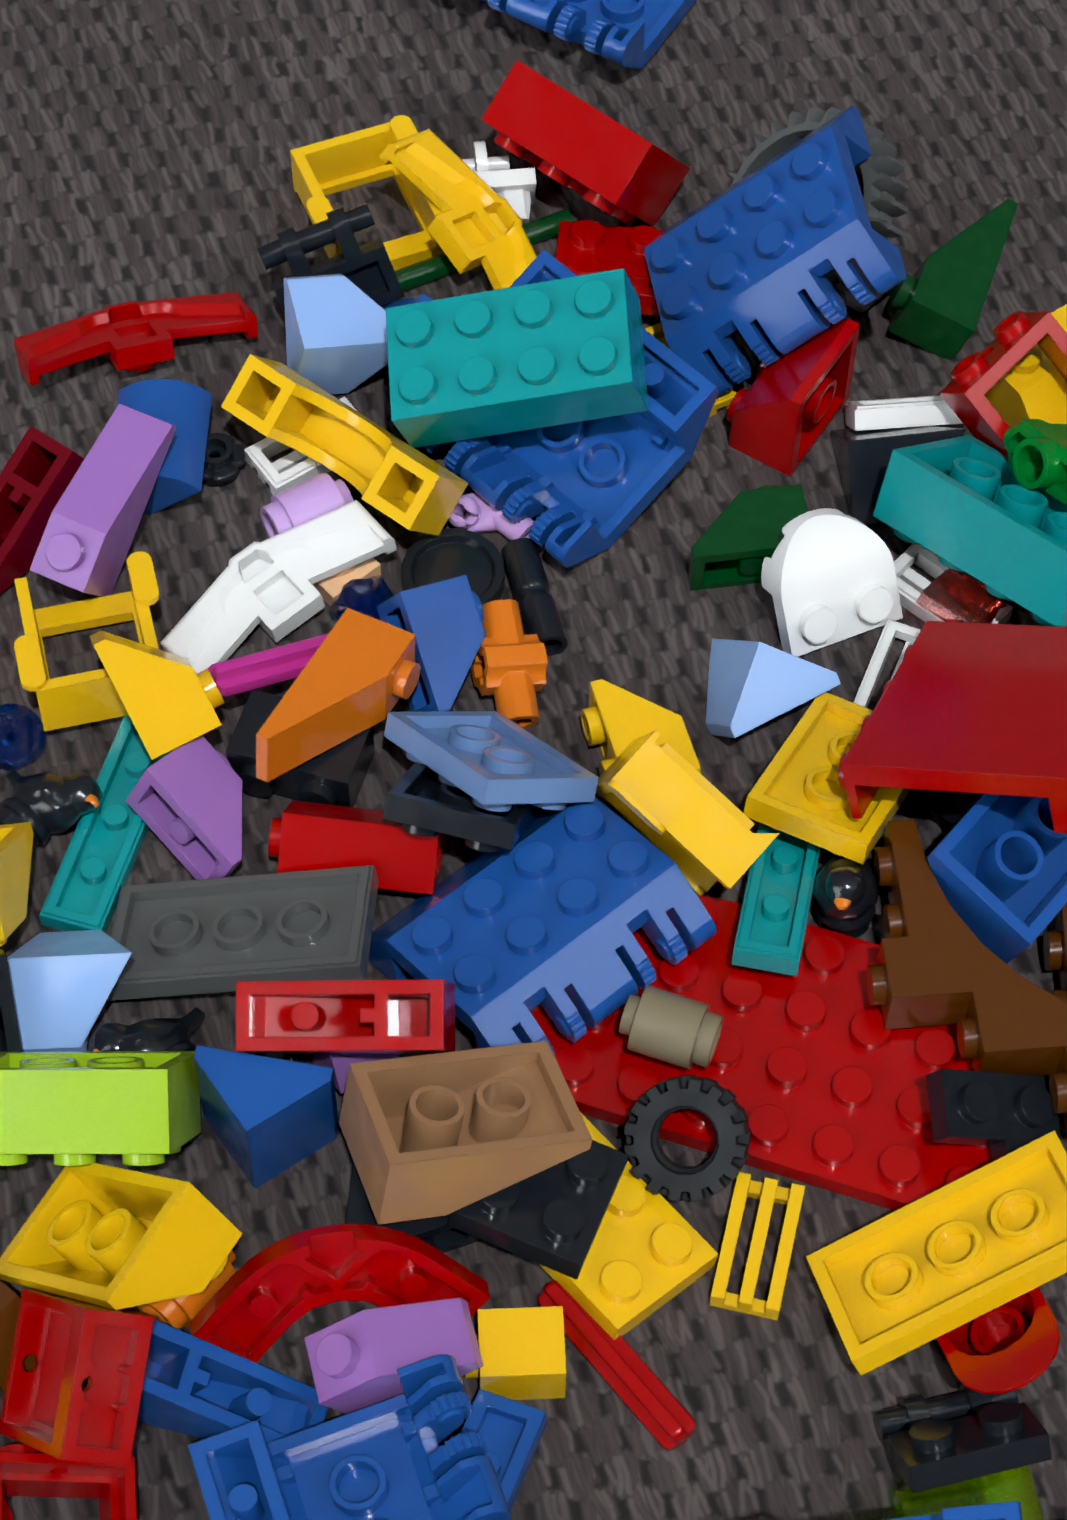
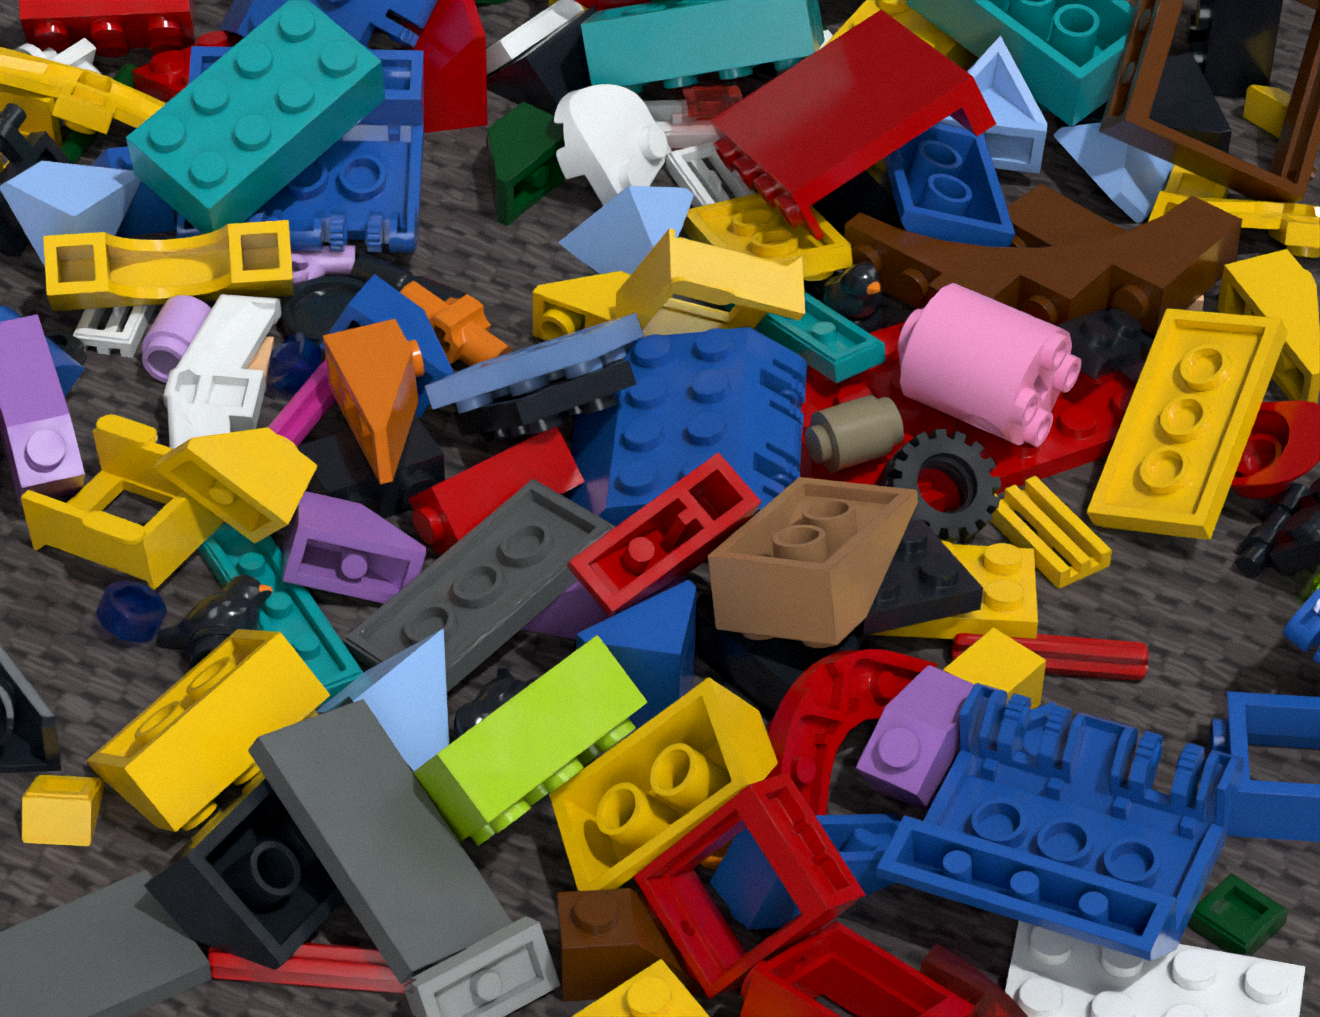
camera: 45 degrees left, 15 degrees down
none -> bright pink cylinder [898,283,1081,447]

